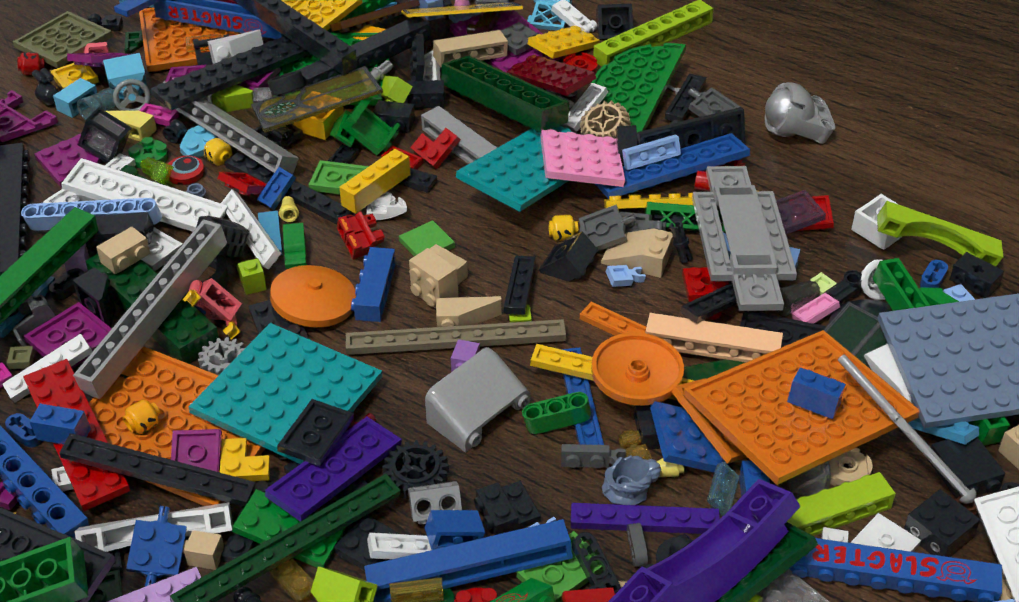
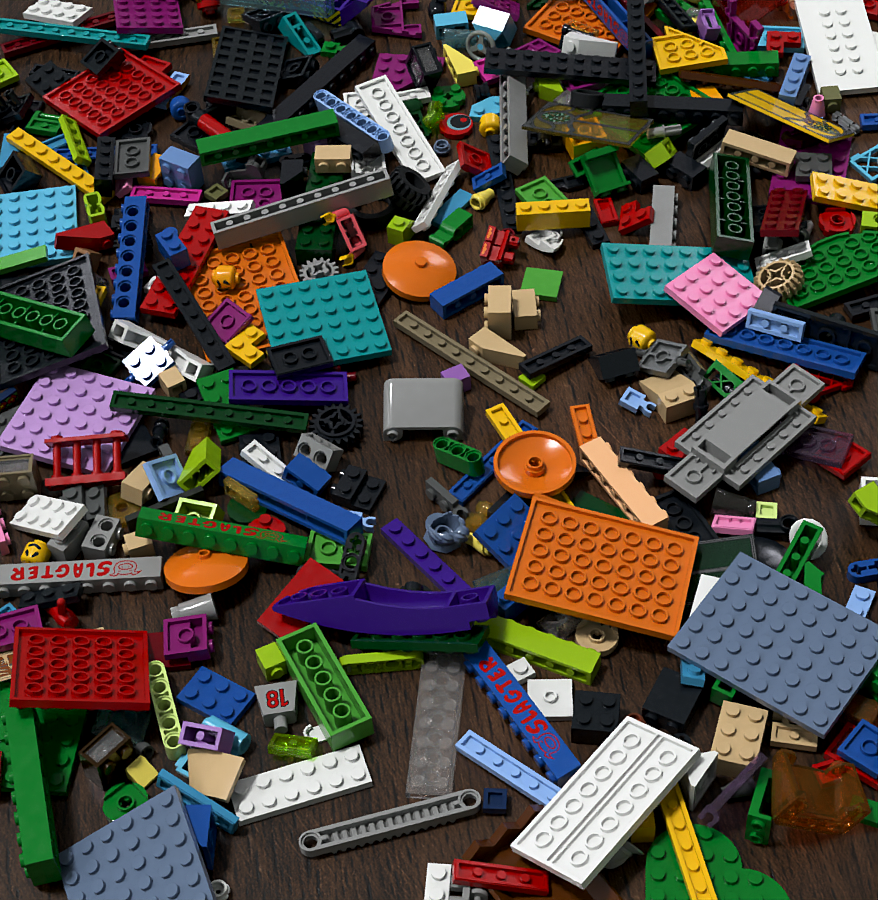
camera: 50 degrees right, 5 degrees up
dark grey beam [627,523,648,567] -> none
blue brick [787,367,846,419] -> none
light grey bar [838,354,976,504] -> none

